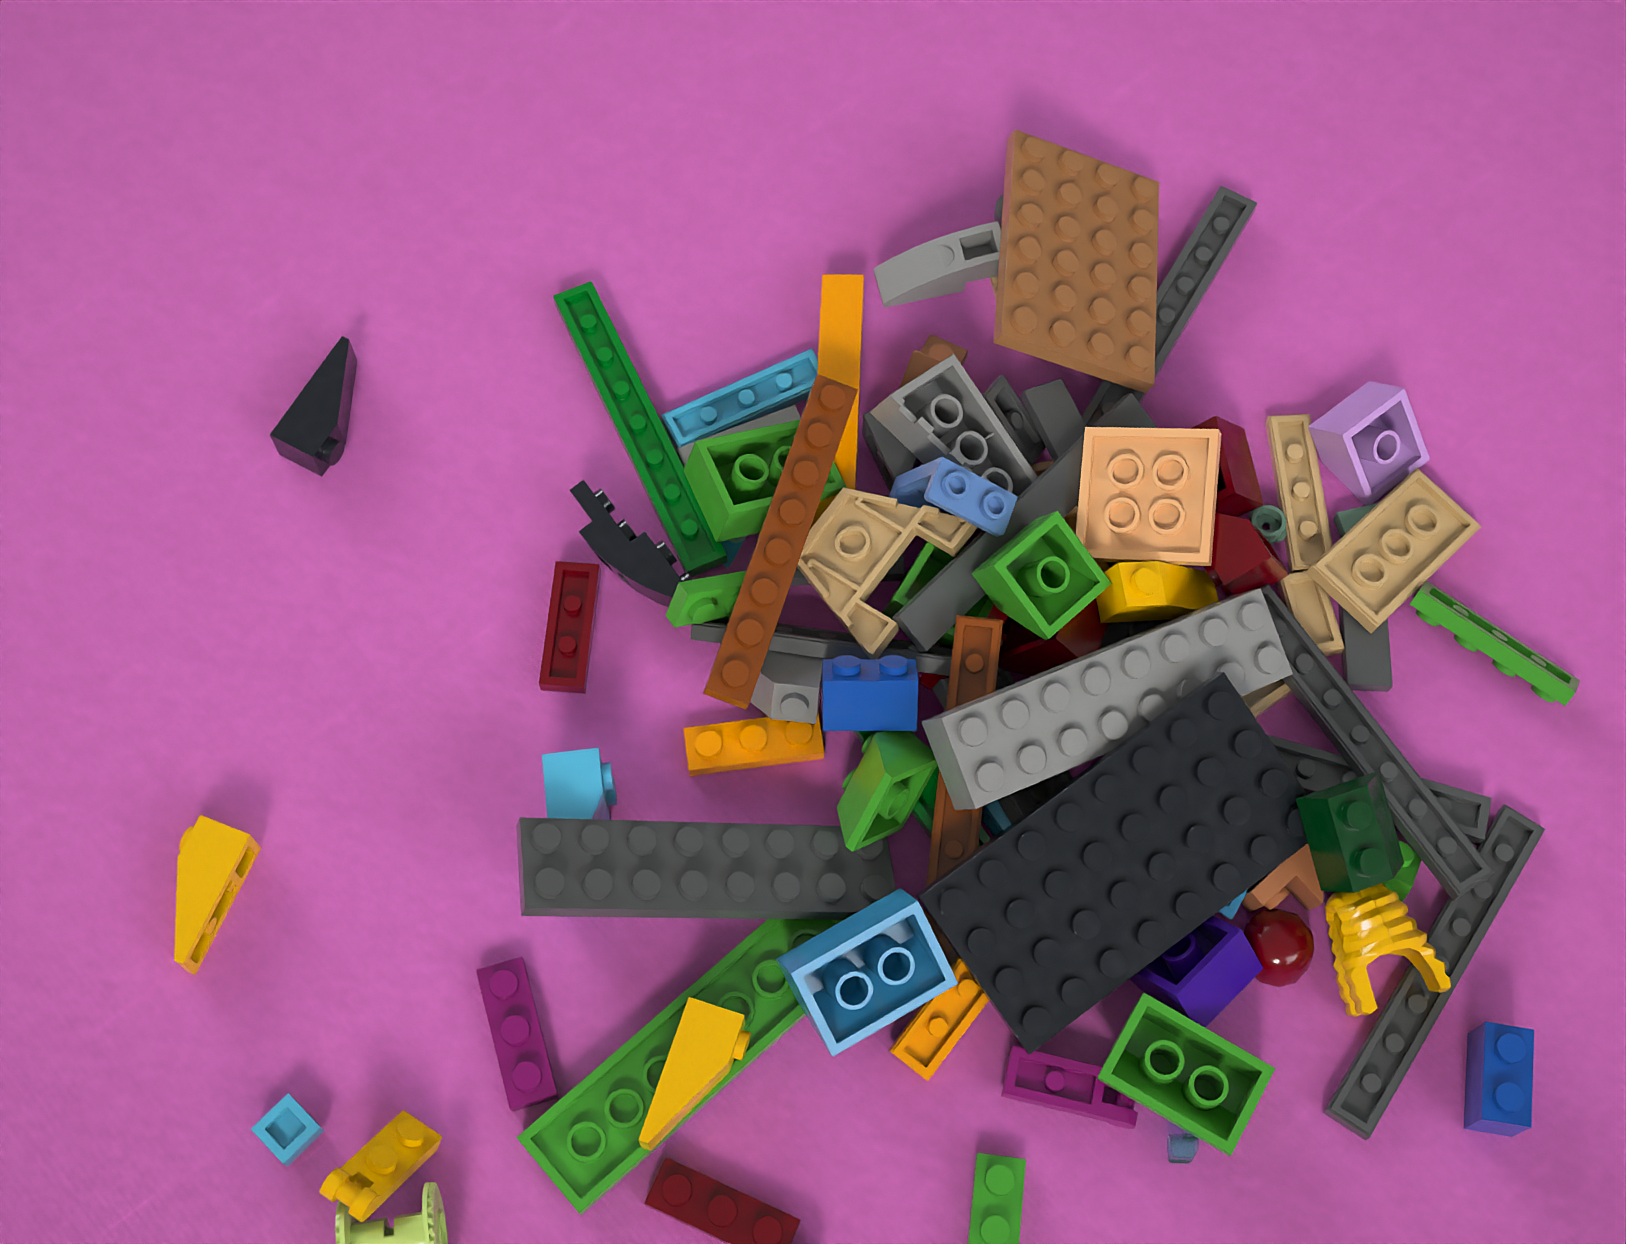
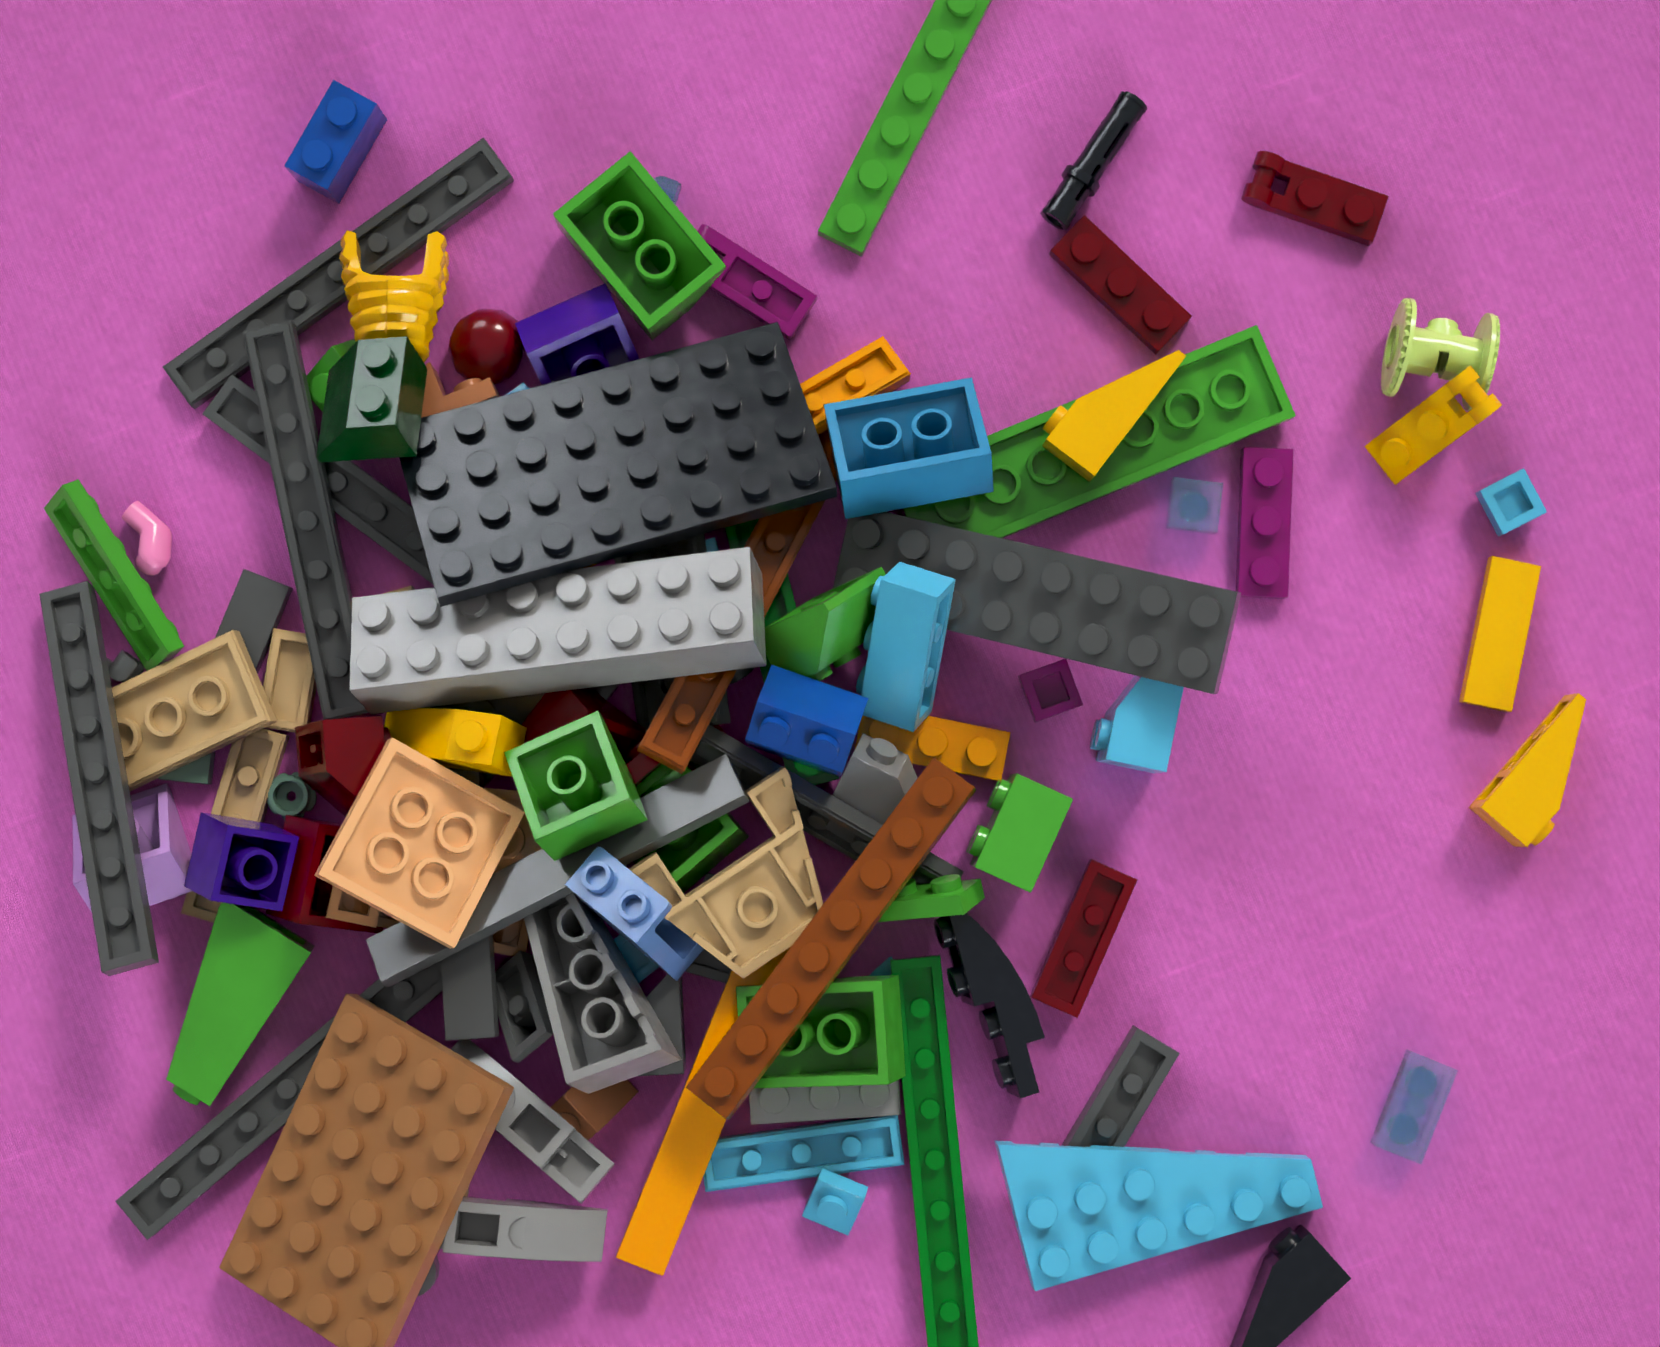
camera: 155 degrees left, 20 degrees up
none -> dark grey plate [39,581,159,976]
none -> dark grey hand [107,650,145,682]
none -> bright pink arm [122,501,172,576]
none -> bright green slope [166,903,315,1106]
none -> dark purple head [184,812,299,911]
none -> light grey slope [451,1039,615,1204]
none -> medium azure plate [802,1168,868,1235]
none -> medium azure brick [856,562,956,732]
none -> bright green brick [966,773,1073,893]
none -> medium azure wing [994,1141,1323,1291]
none -> magenta plate [1018,658,1083,722]
none -> dark grey plate [1062,1025,1180,1147]
none -> clear light blue plate [1166,477,1223,534]
none -> clear light blue plate [1370,1049,1458,1164]
none -> yellow tile [1459,556,1541,713]

